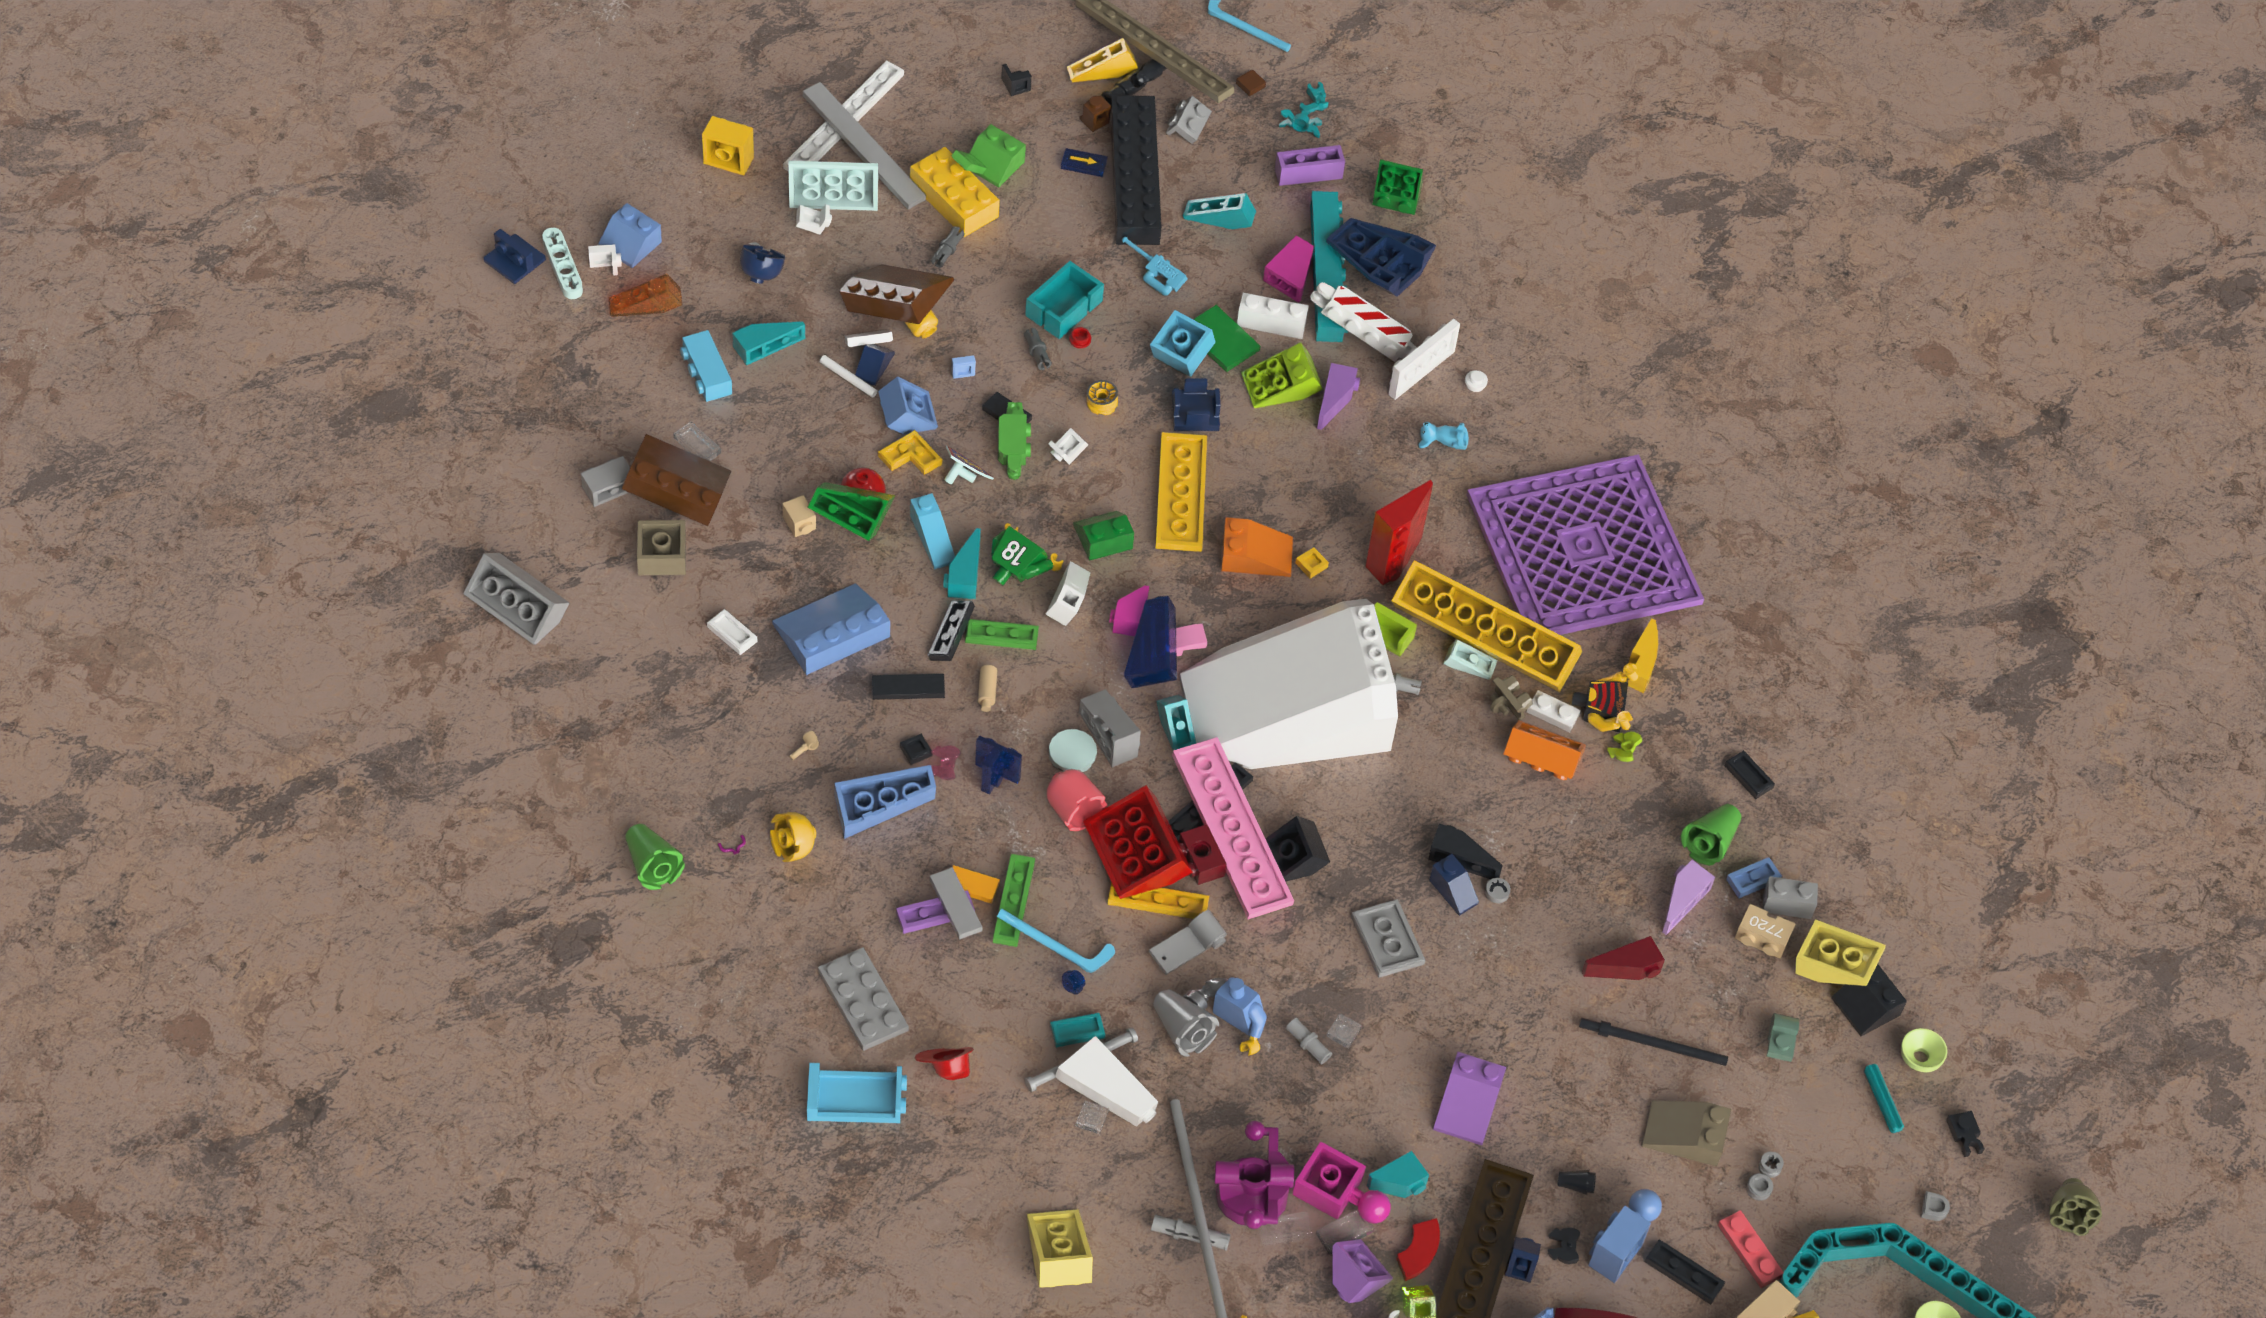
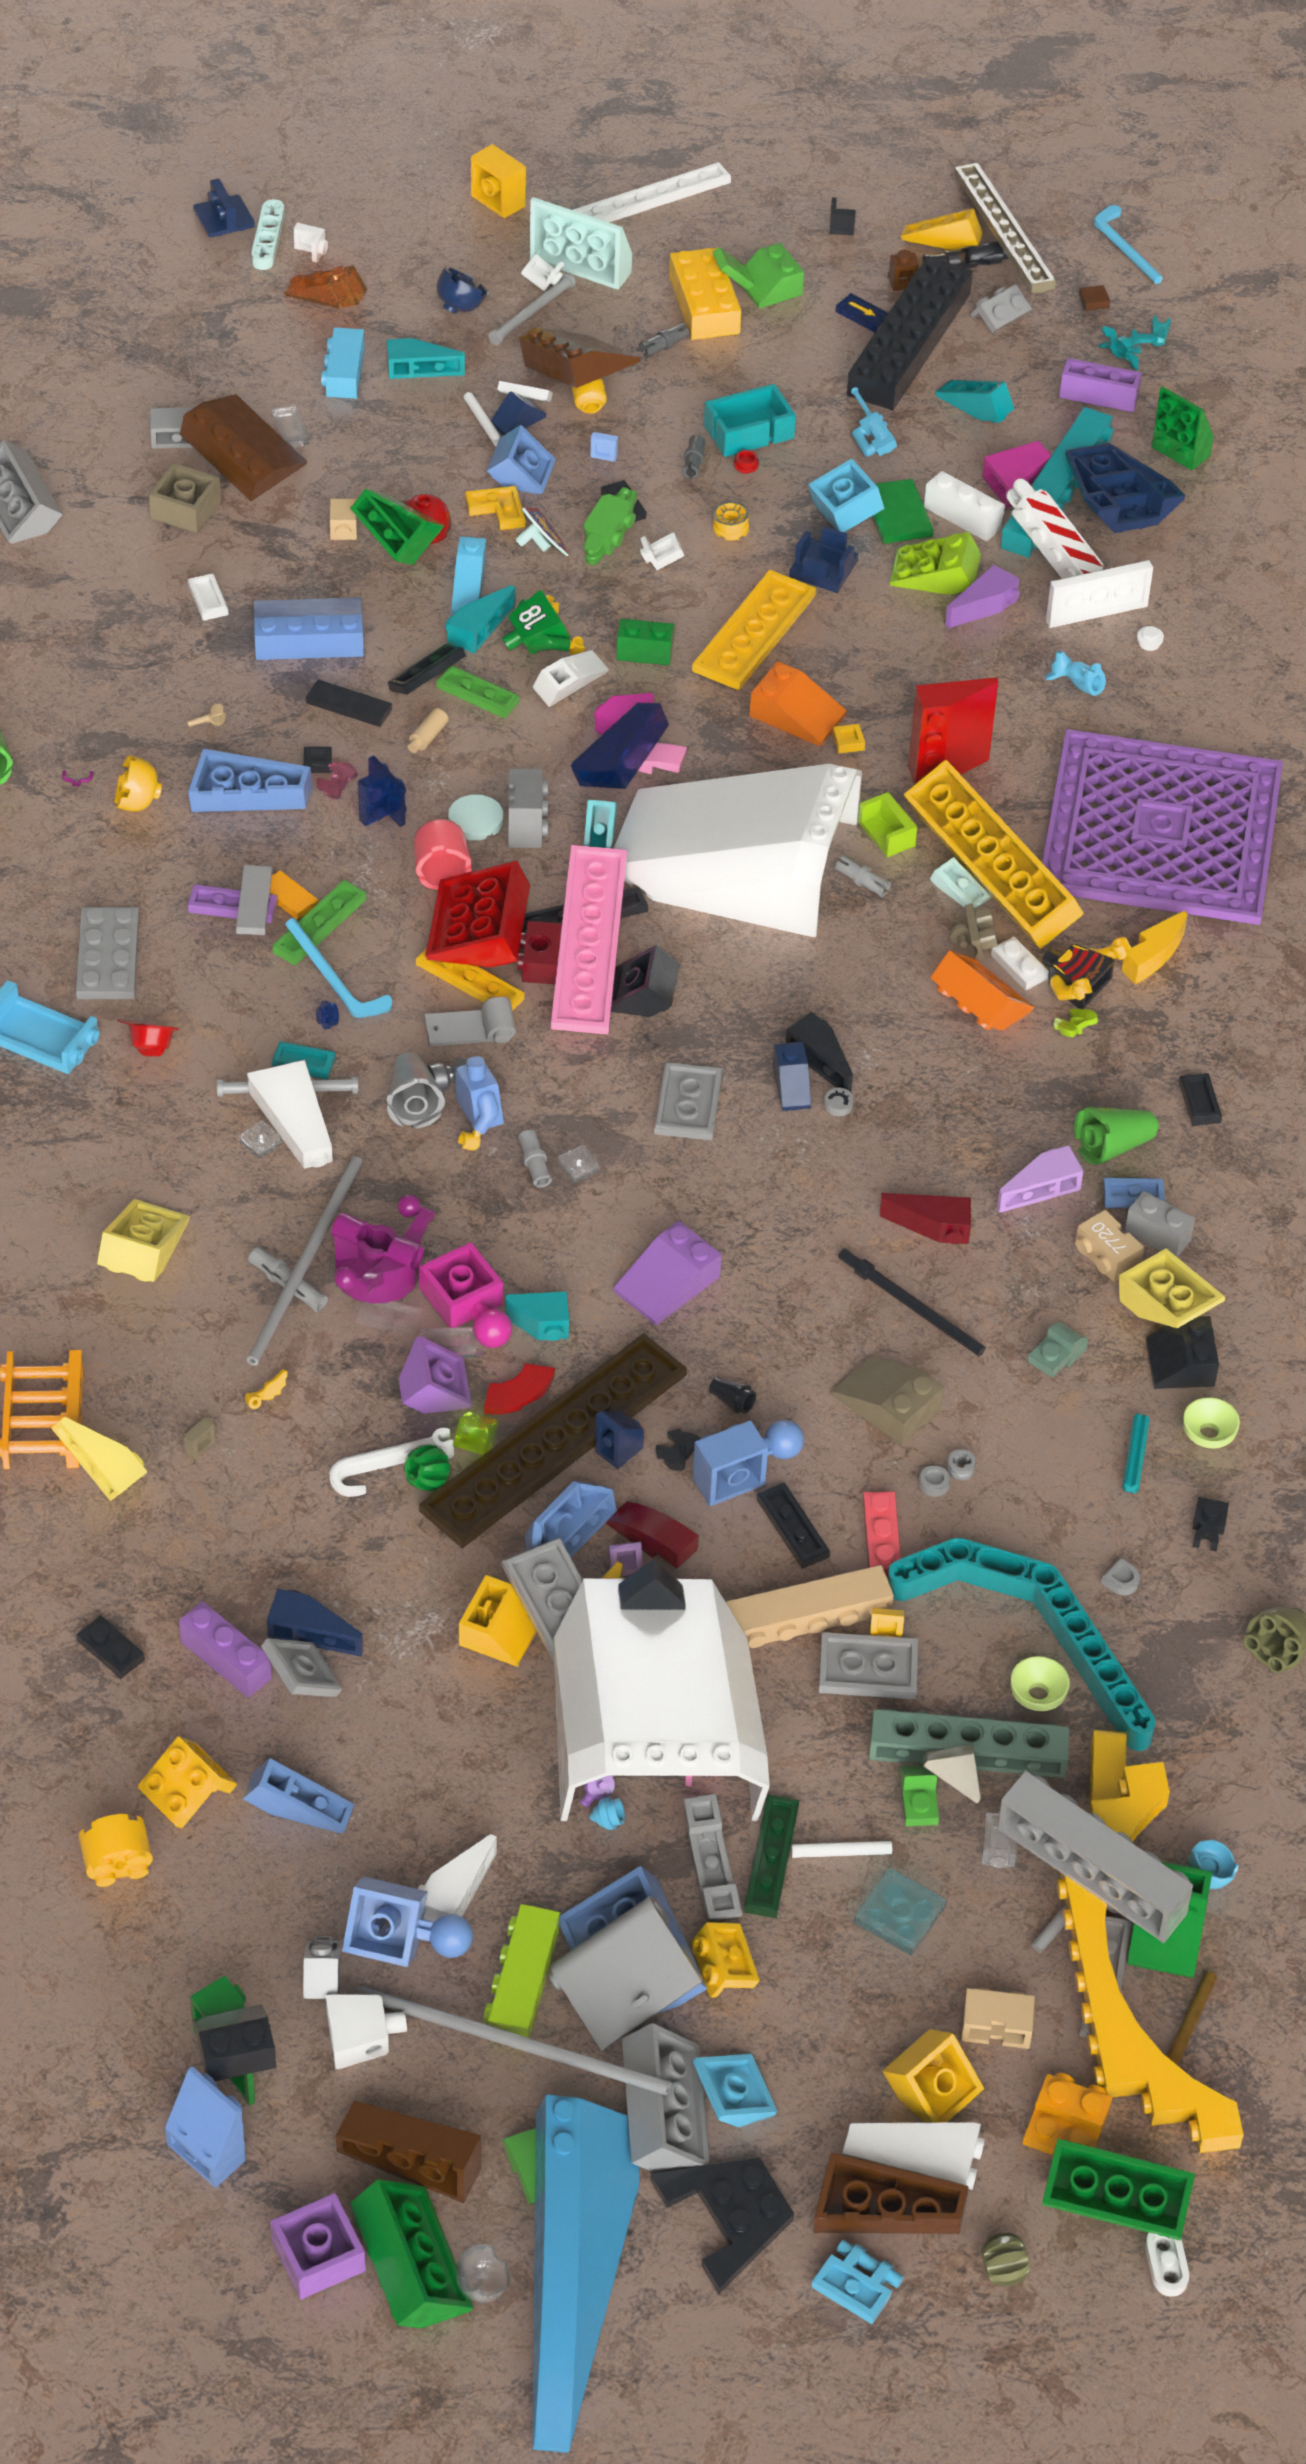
camera: 30 degrees right, 5 degrees down
medium blue slope [598,203,662,268] -> none
light grey tile [802,82,926,210] -> none
none -> light grey bar [488,273,576,346]

